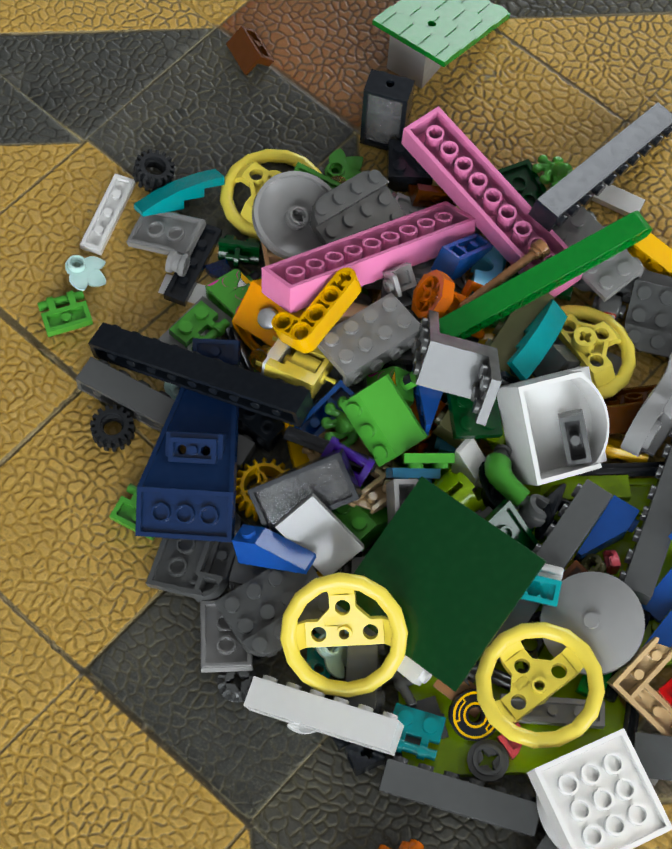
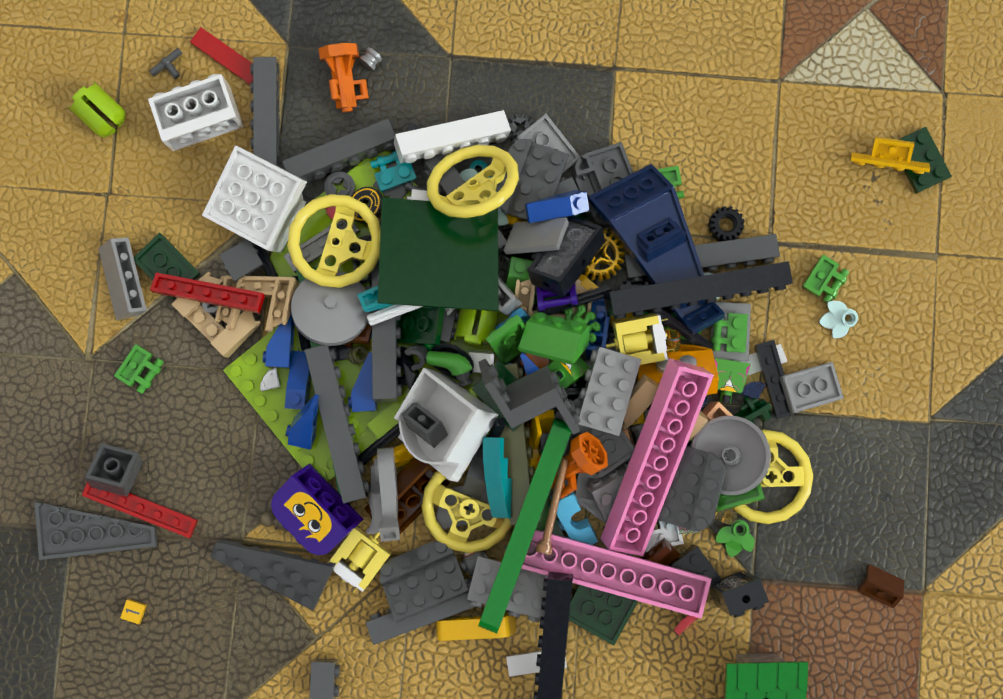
camera: 145 degrees right, 20 degrees up
white tile [80,173,136,255] -> none
black tyre [133,149,175,192] -> none
teal slope [134,169,225,217] -> none
light grey wheel [165,250,190,277] -> none
yellow beam [272,267,361,353] -> none
light grey bracket [382,262,417,298] -> none
blue slope [431,233,494,280] -> none
bright green animal [532,155,573,188] -> none
coral tile [603,549,621,575] -> none

